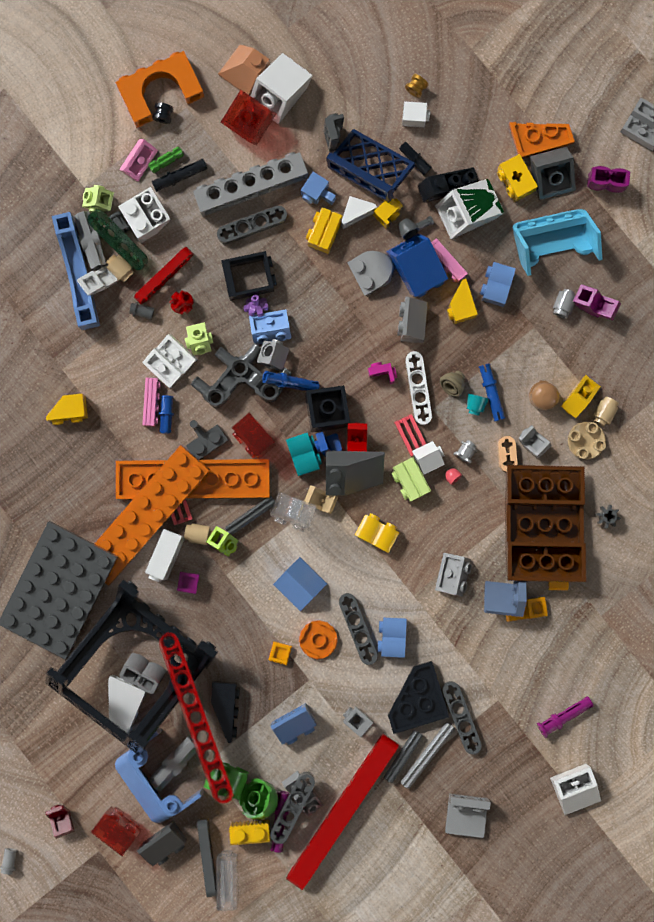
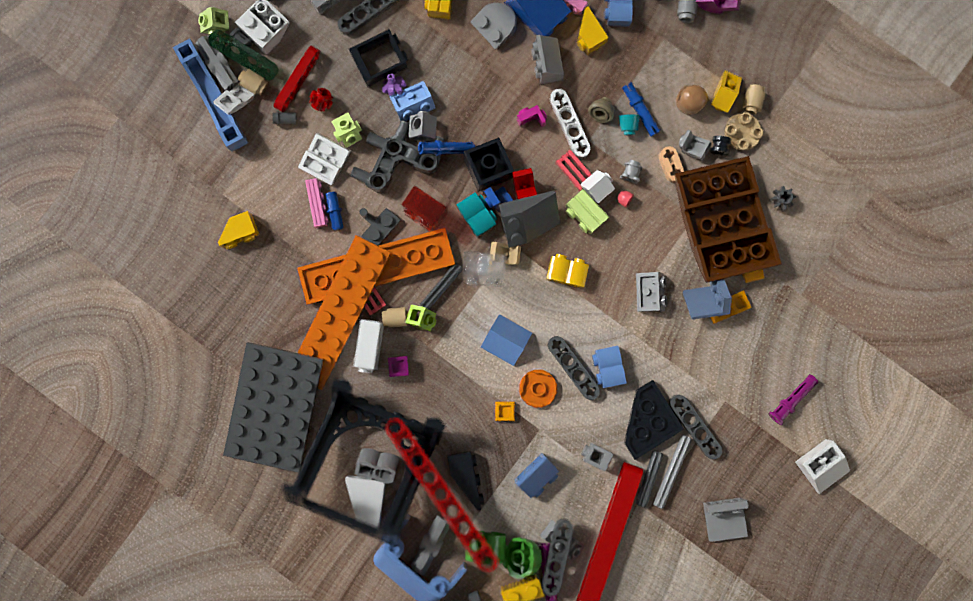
camera: 20 degrees left, 0 degrees up
none -> black wheel [710,136,732,156]

